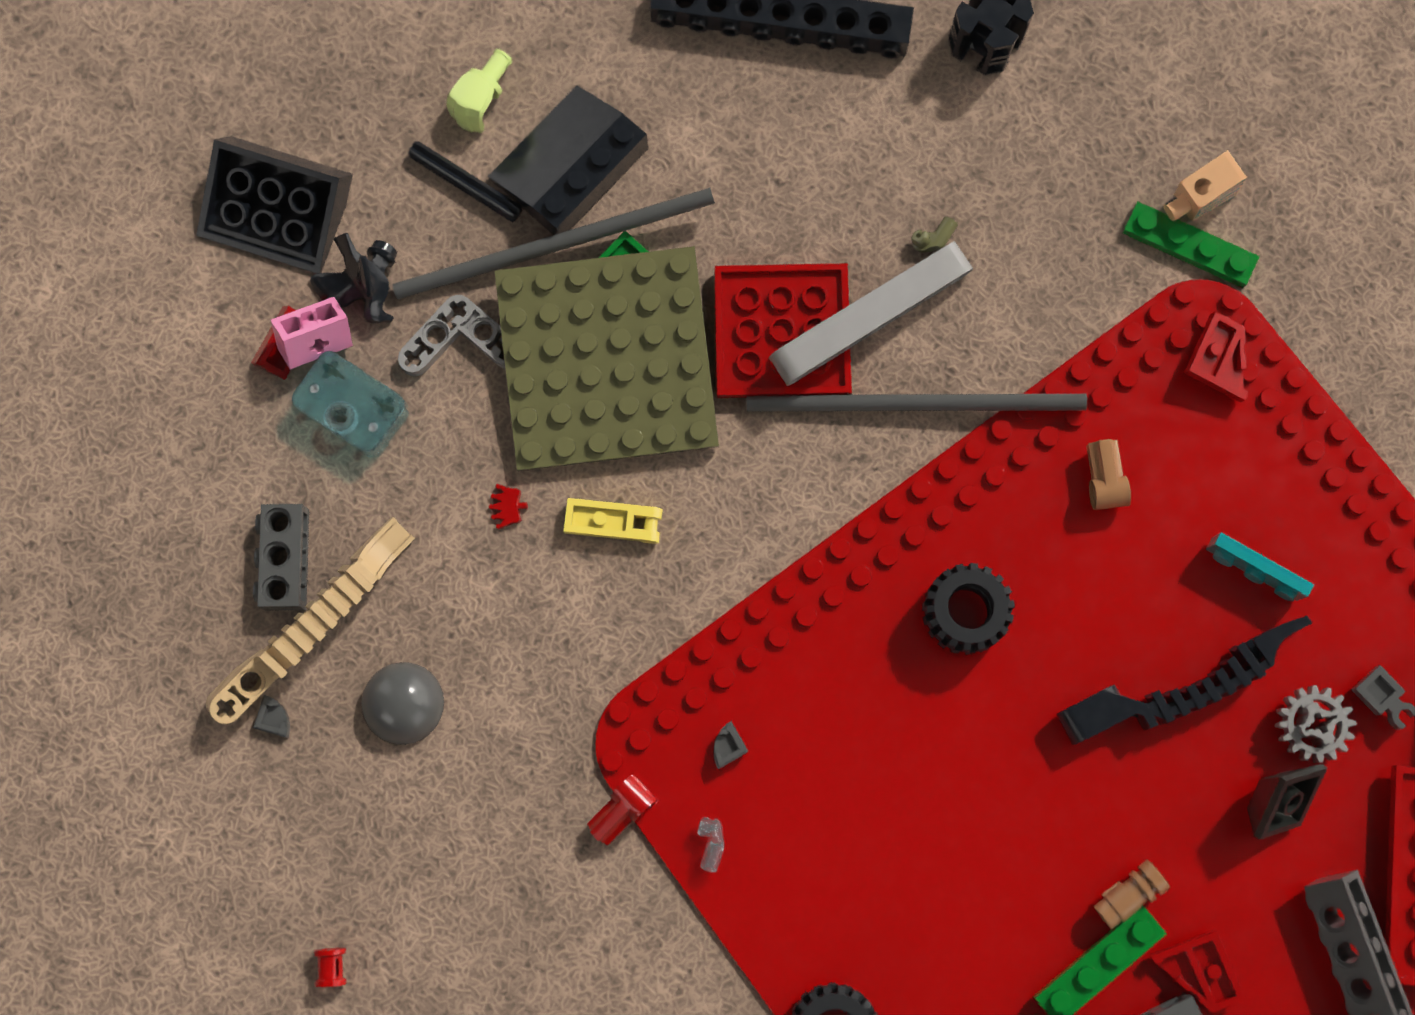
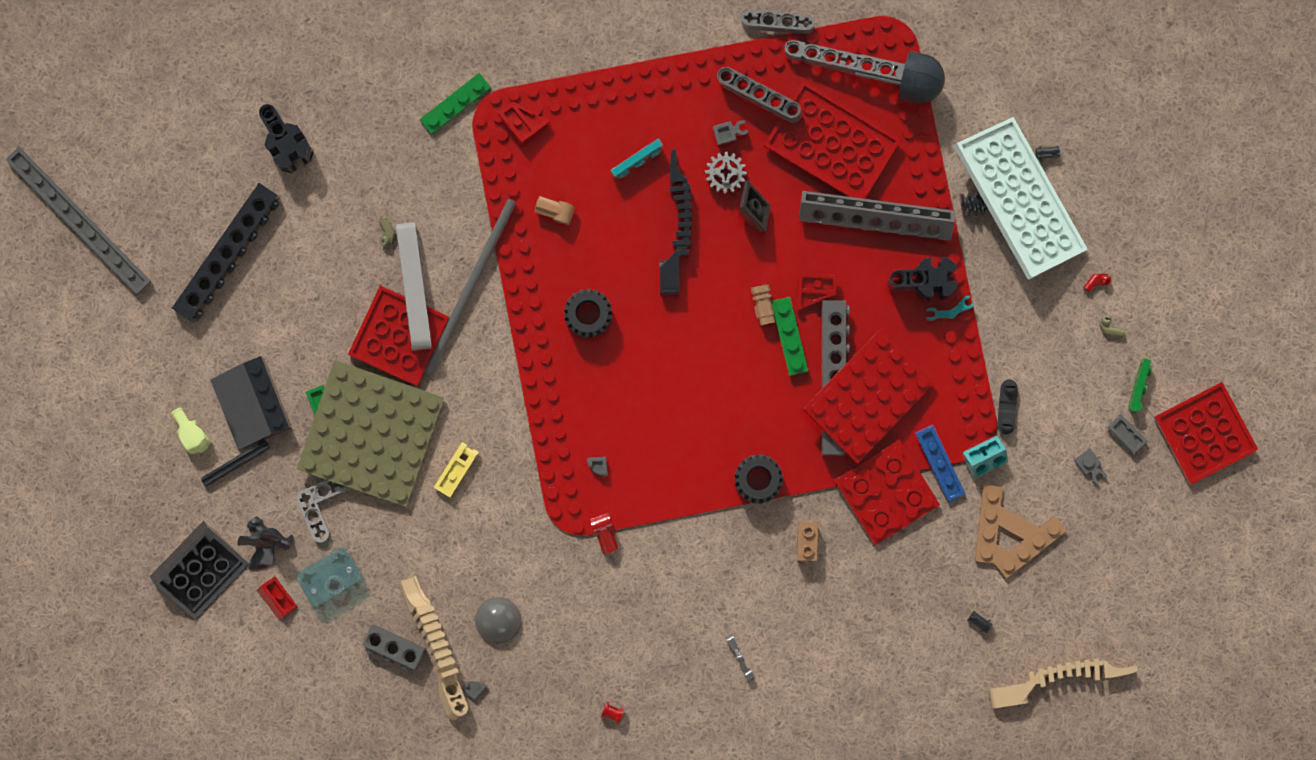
camera: 65 degrees left, 5 degrees up
bright pink brick [271,297,353,369] -> none
dark grey piece [393,188,715,300] -> none
red piece [488,484,528,529] -> none
clear light blue arm [697,817,725,872] -> none
light nougat torso [1163,150,1247,221] -> none

